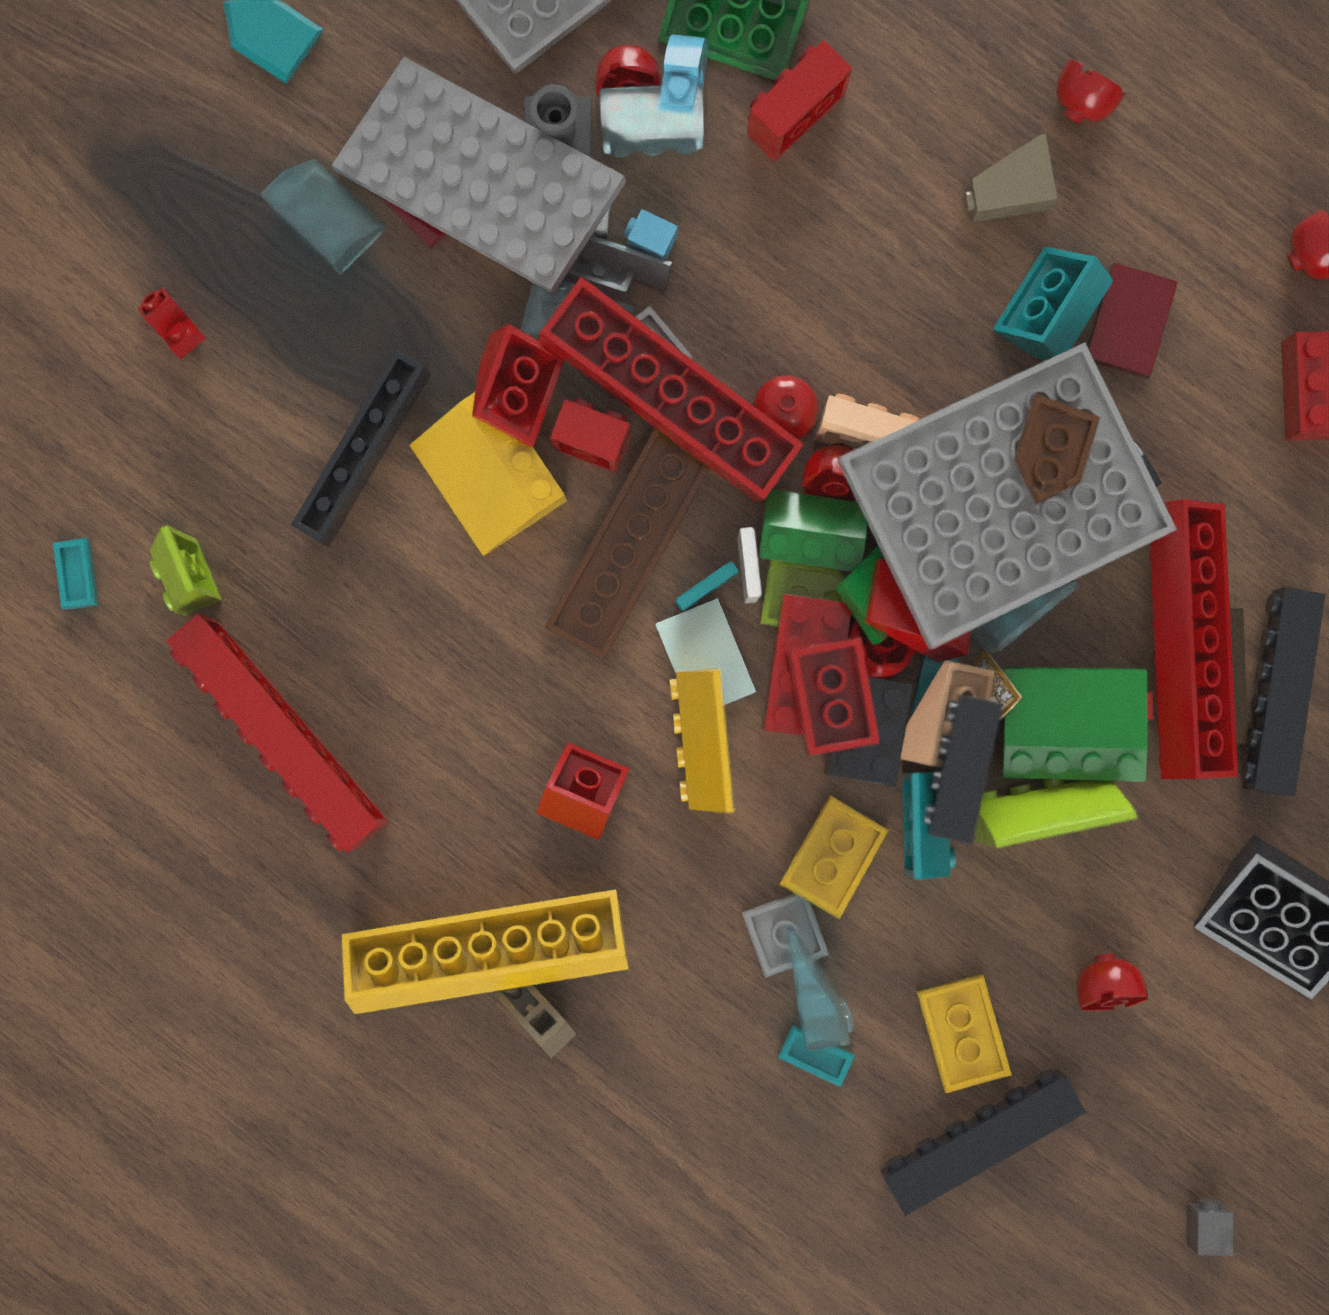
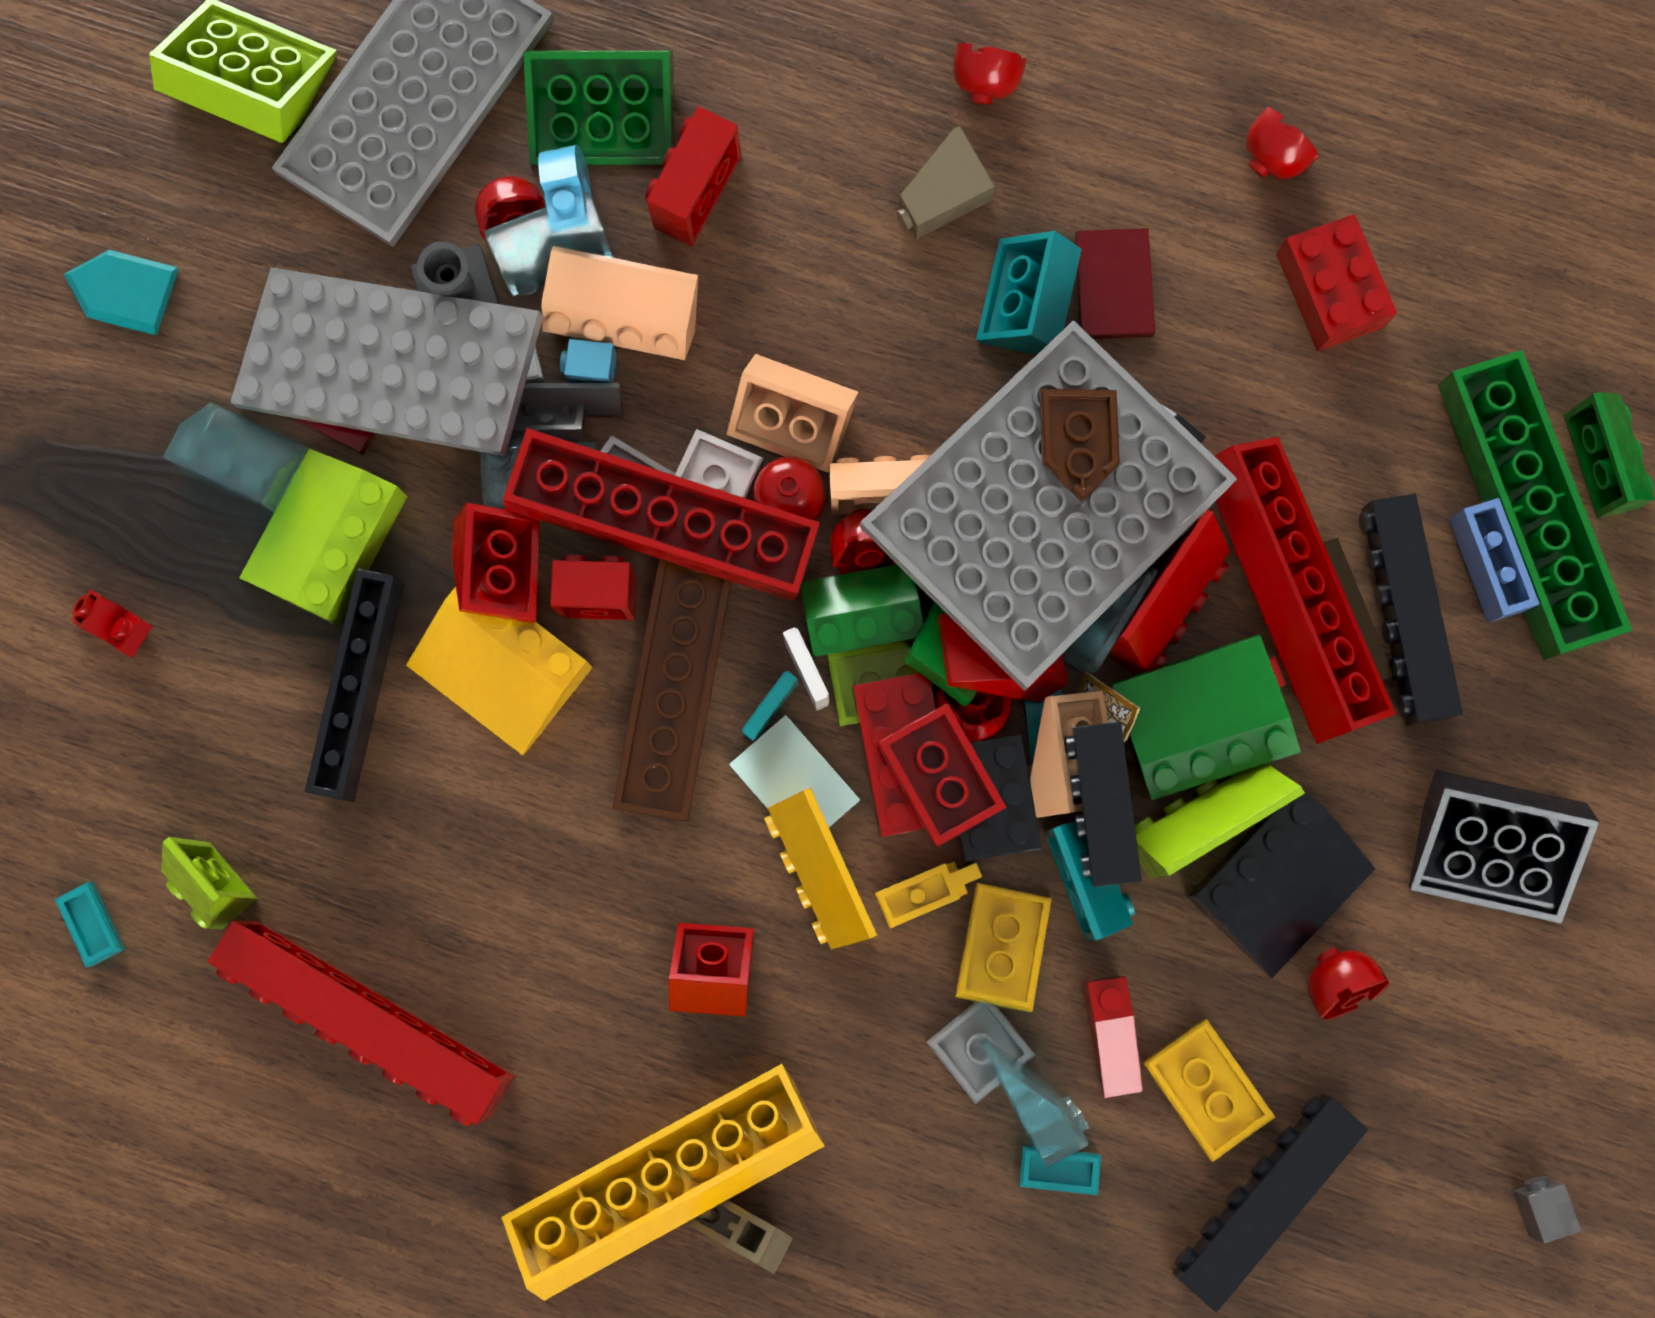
camera: 15 degrees left, 5 degrees down
none -> lime slope [239,449,408,626]
none -> light nougat slope [541,246,698,360]
none -> white tile [675,429,764,499]
none -> light nougat slope [726,354,858,473]
none -> yellow hinge [875,861,982,928]
none -> slope [1081,975,1143,1098]
none -> red slope [1105,509,1230,675]
none -> black slope [1187,786,1375,979]

